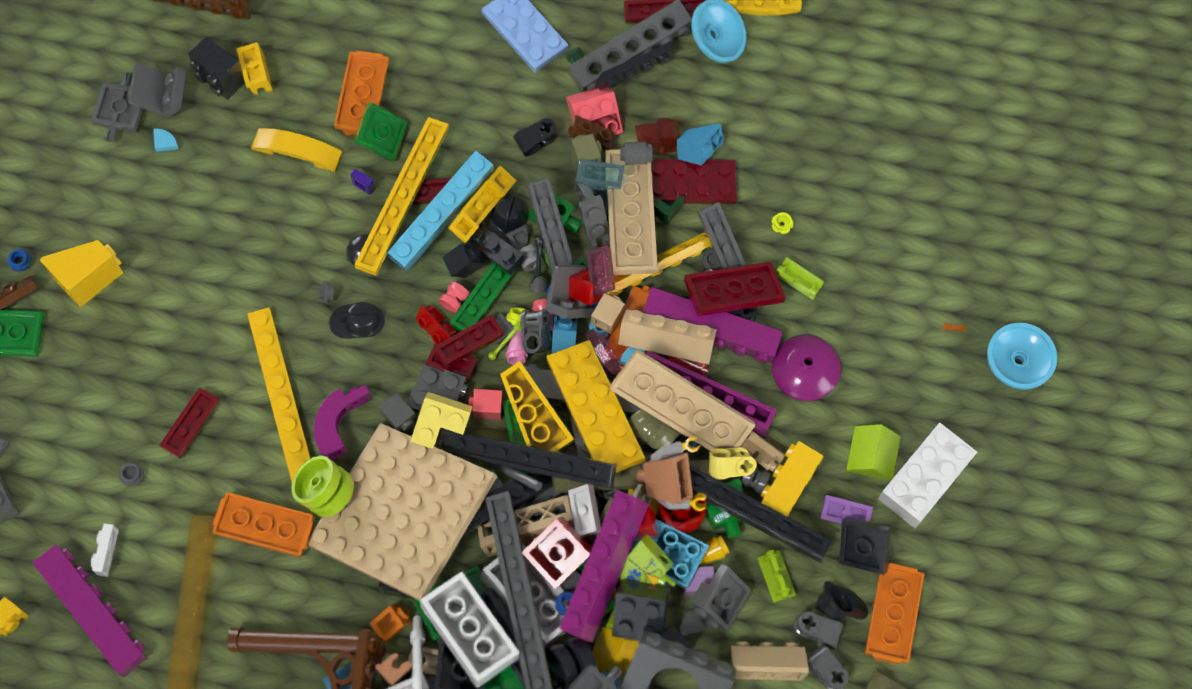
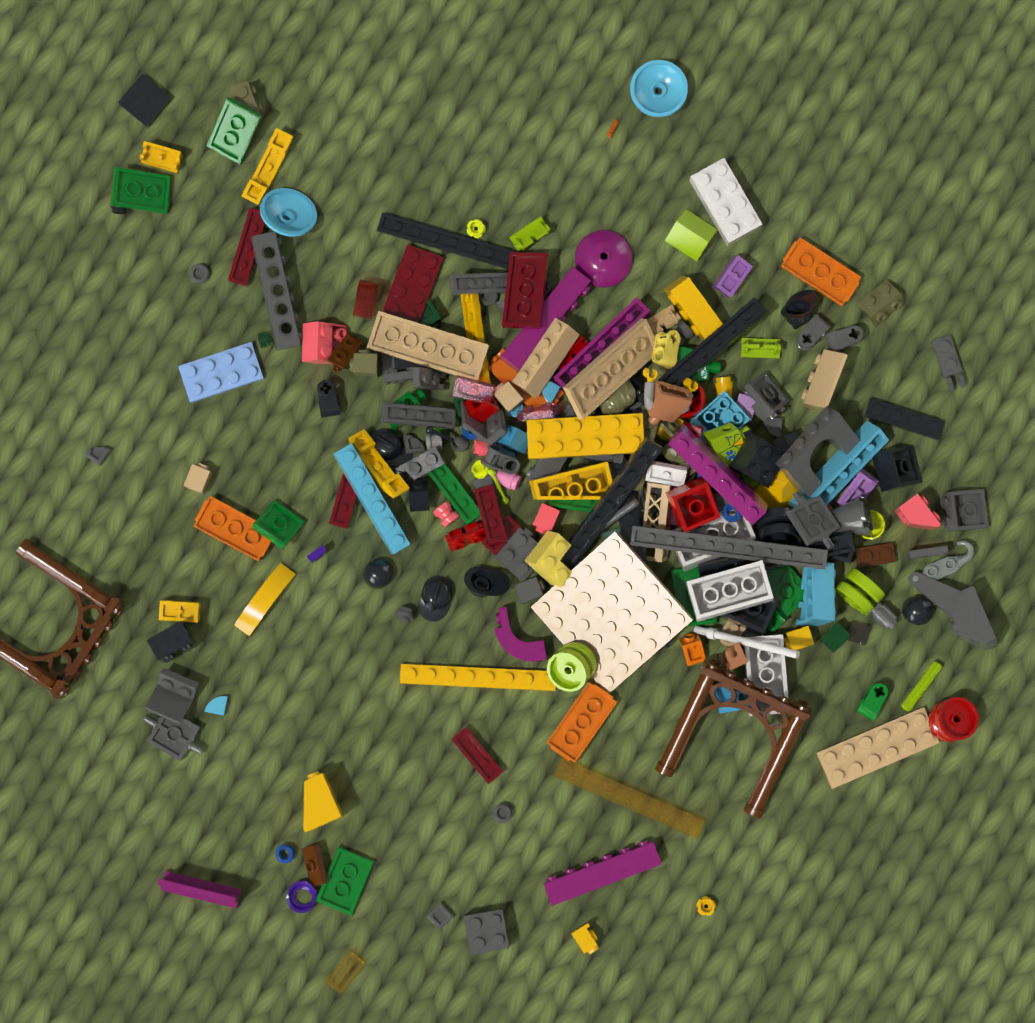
camera: 65 degrees left, 15 degrees up
white plate [91,524,119,577] -> none
yellow plate [354,117,449,276] -> none
clear light blue slope [576,159,624,191] -> none
black plate [595,42,675,90] -> none
dark grey brick [620,142,652,165] -> none
dark azure slope [677,124,724,165] -> none
black plate [839,517,891,575] -> none
none -> tan brick [183,463,212,494]
none -> black tile [377,212,517,270]
none -> black piece [464,567,510,598]

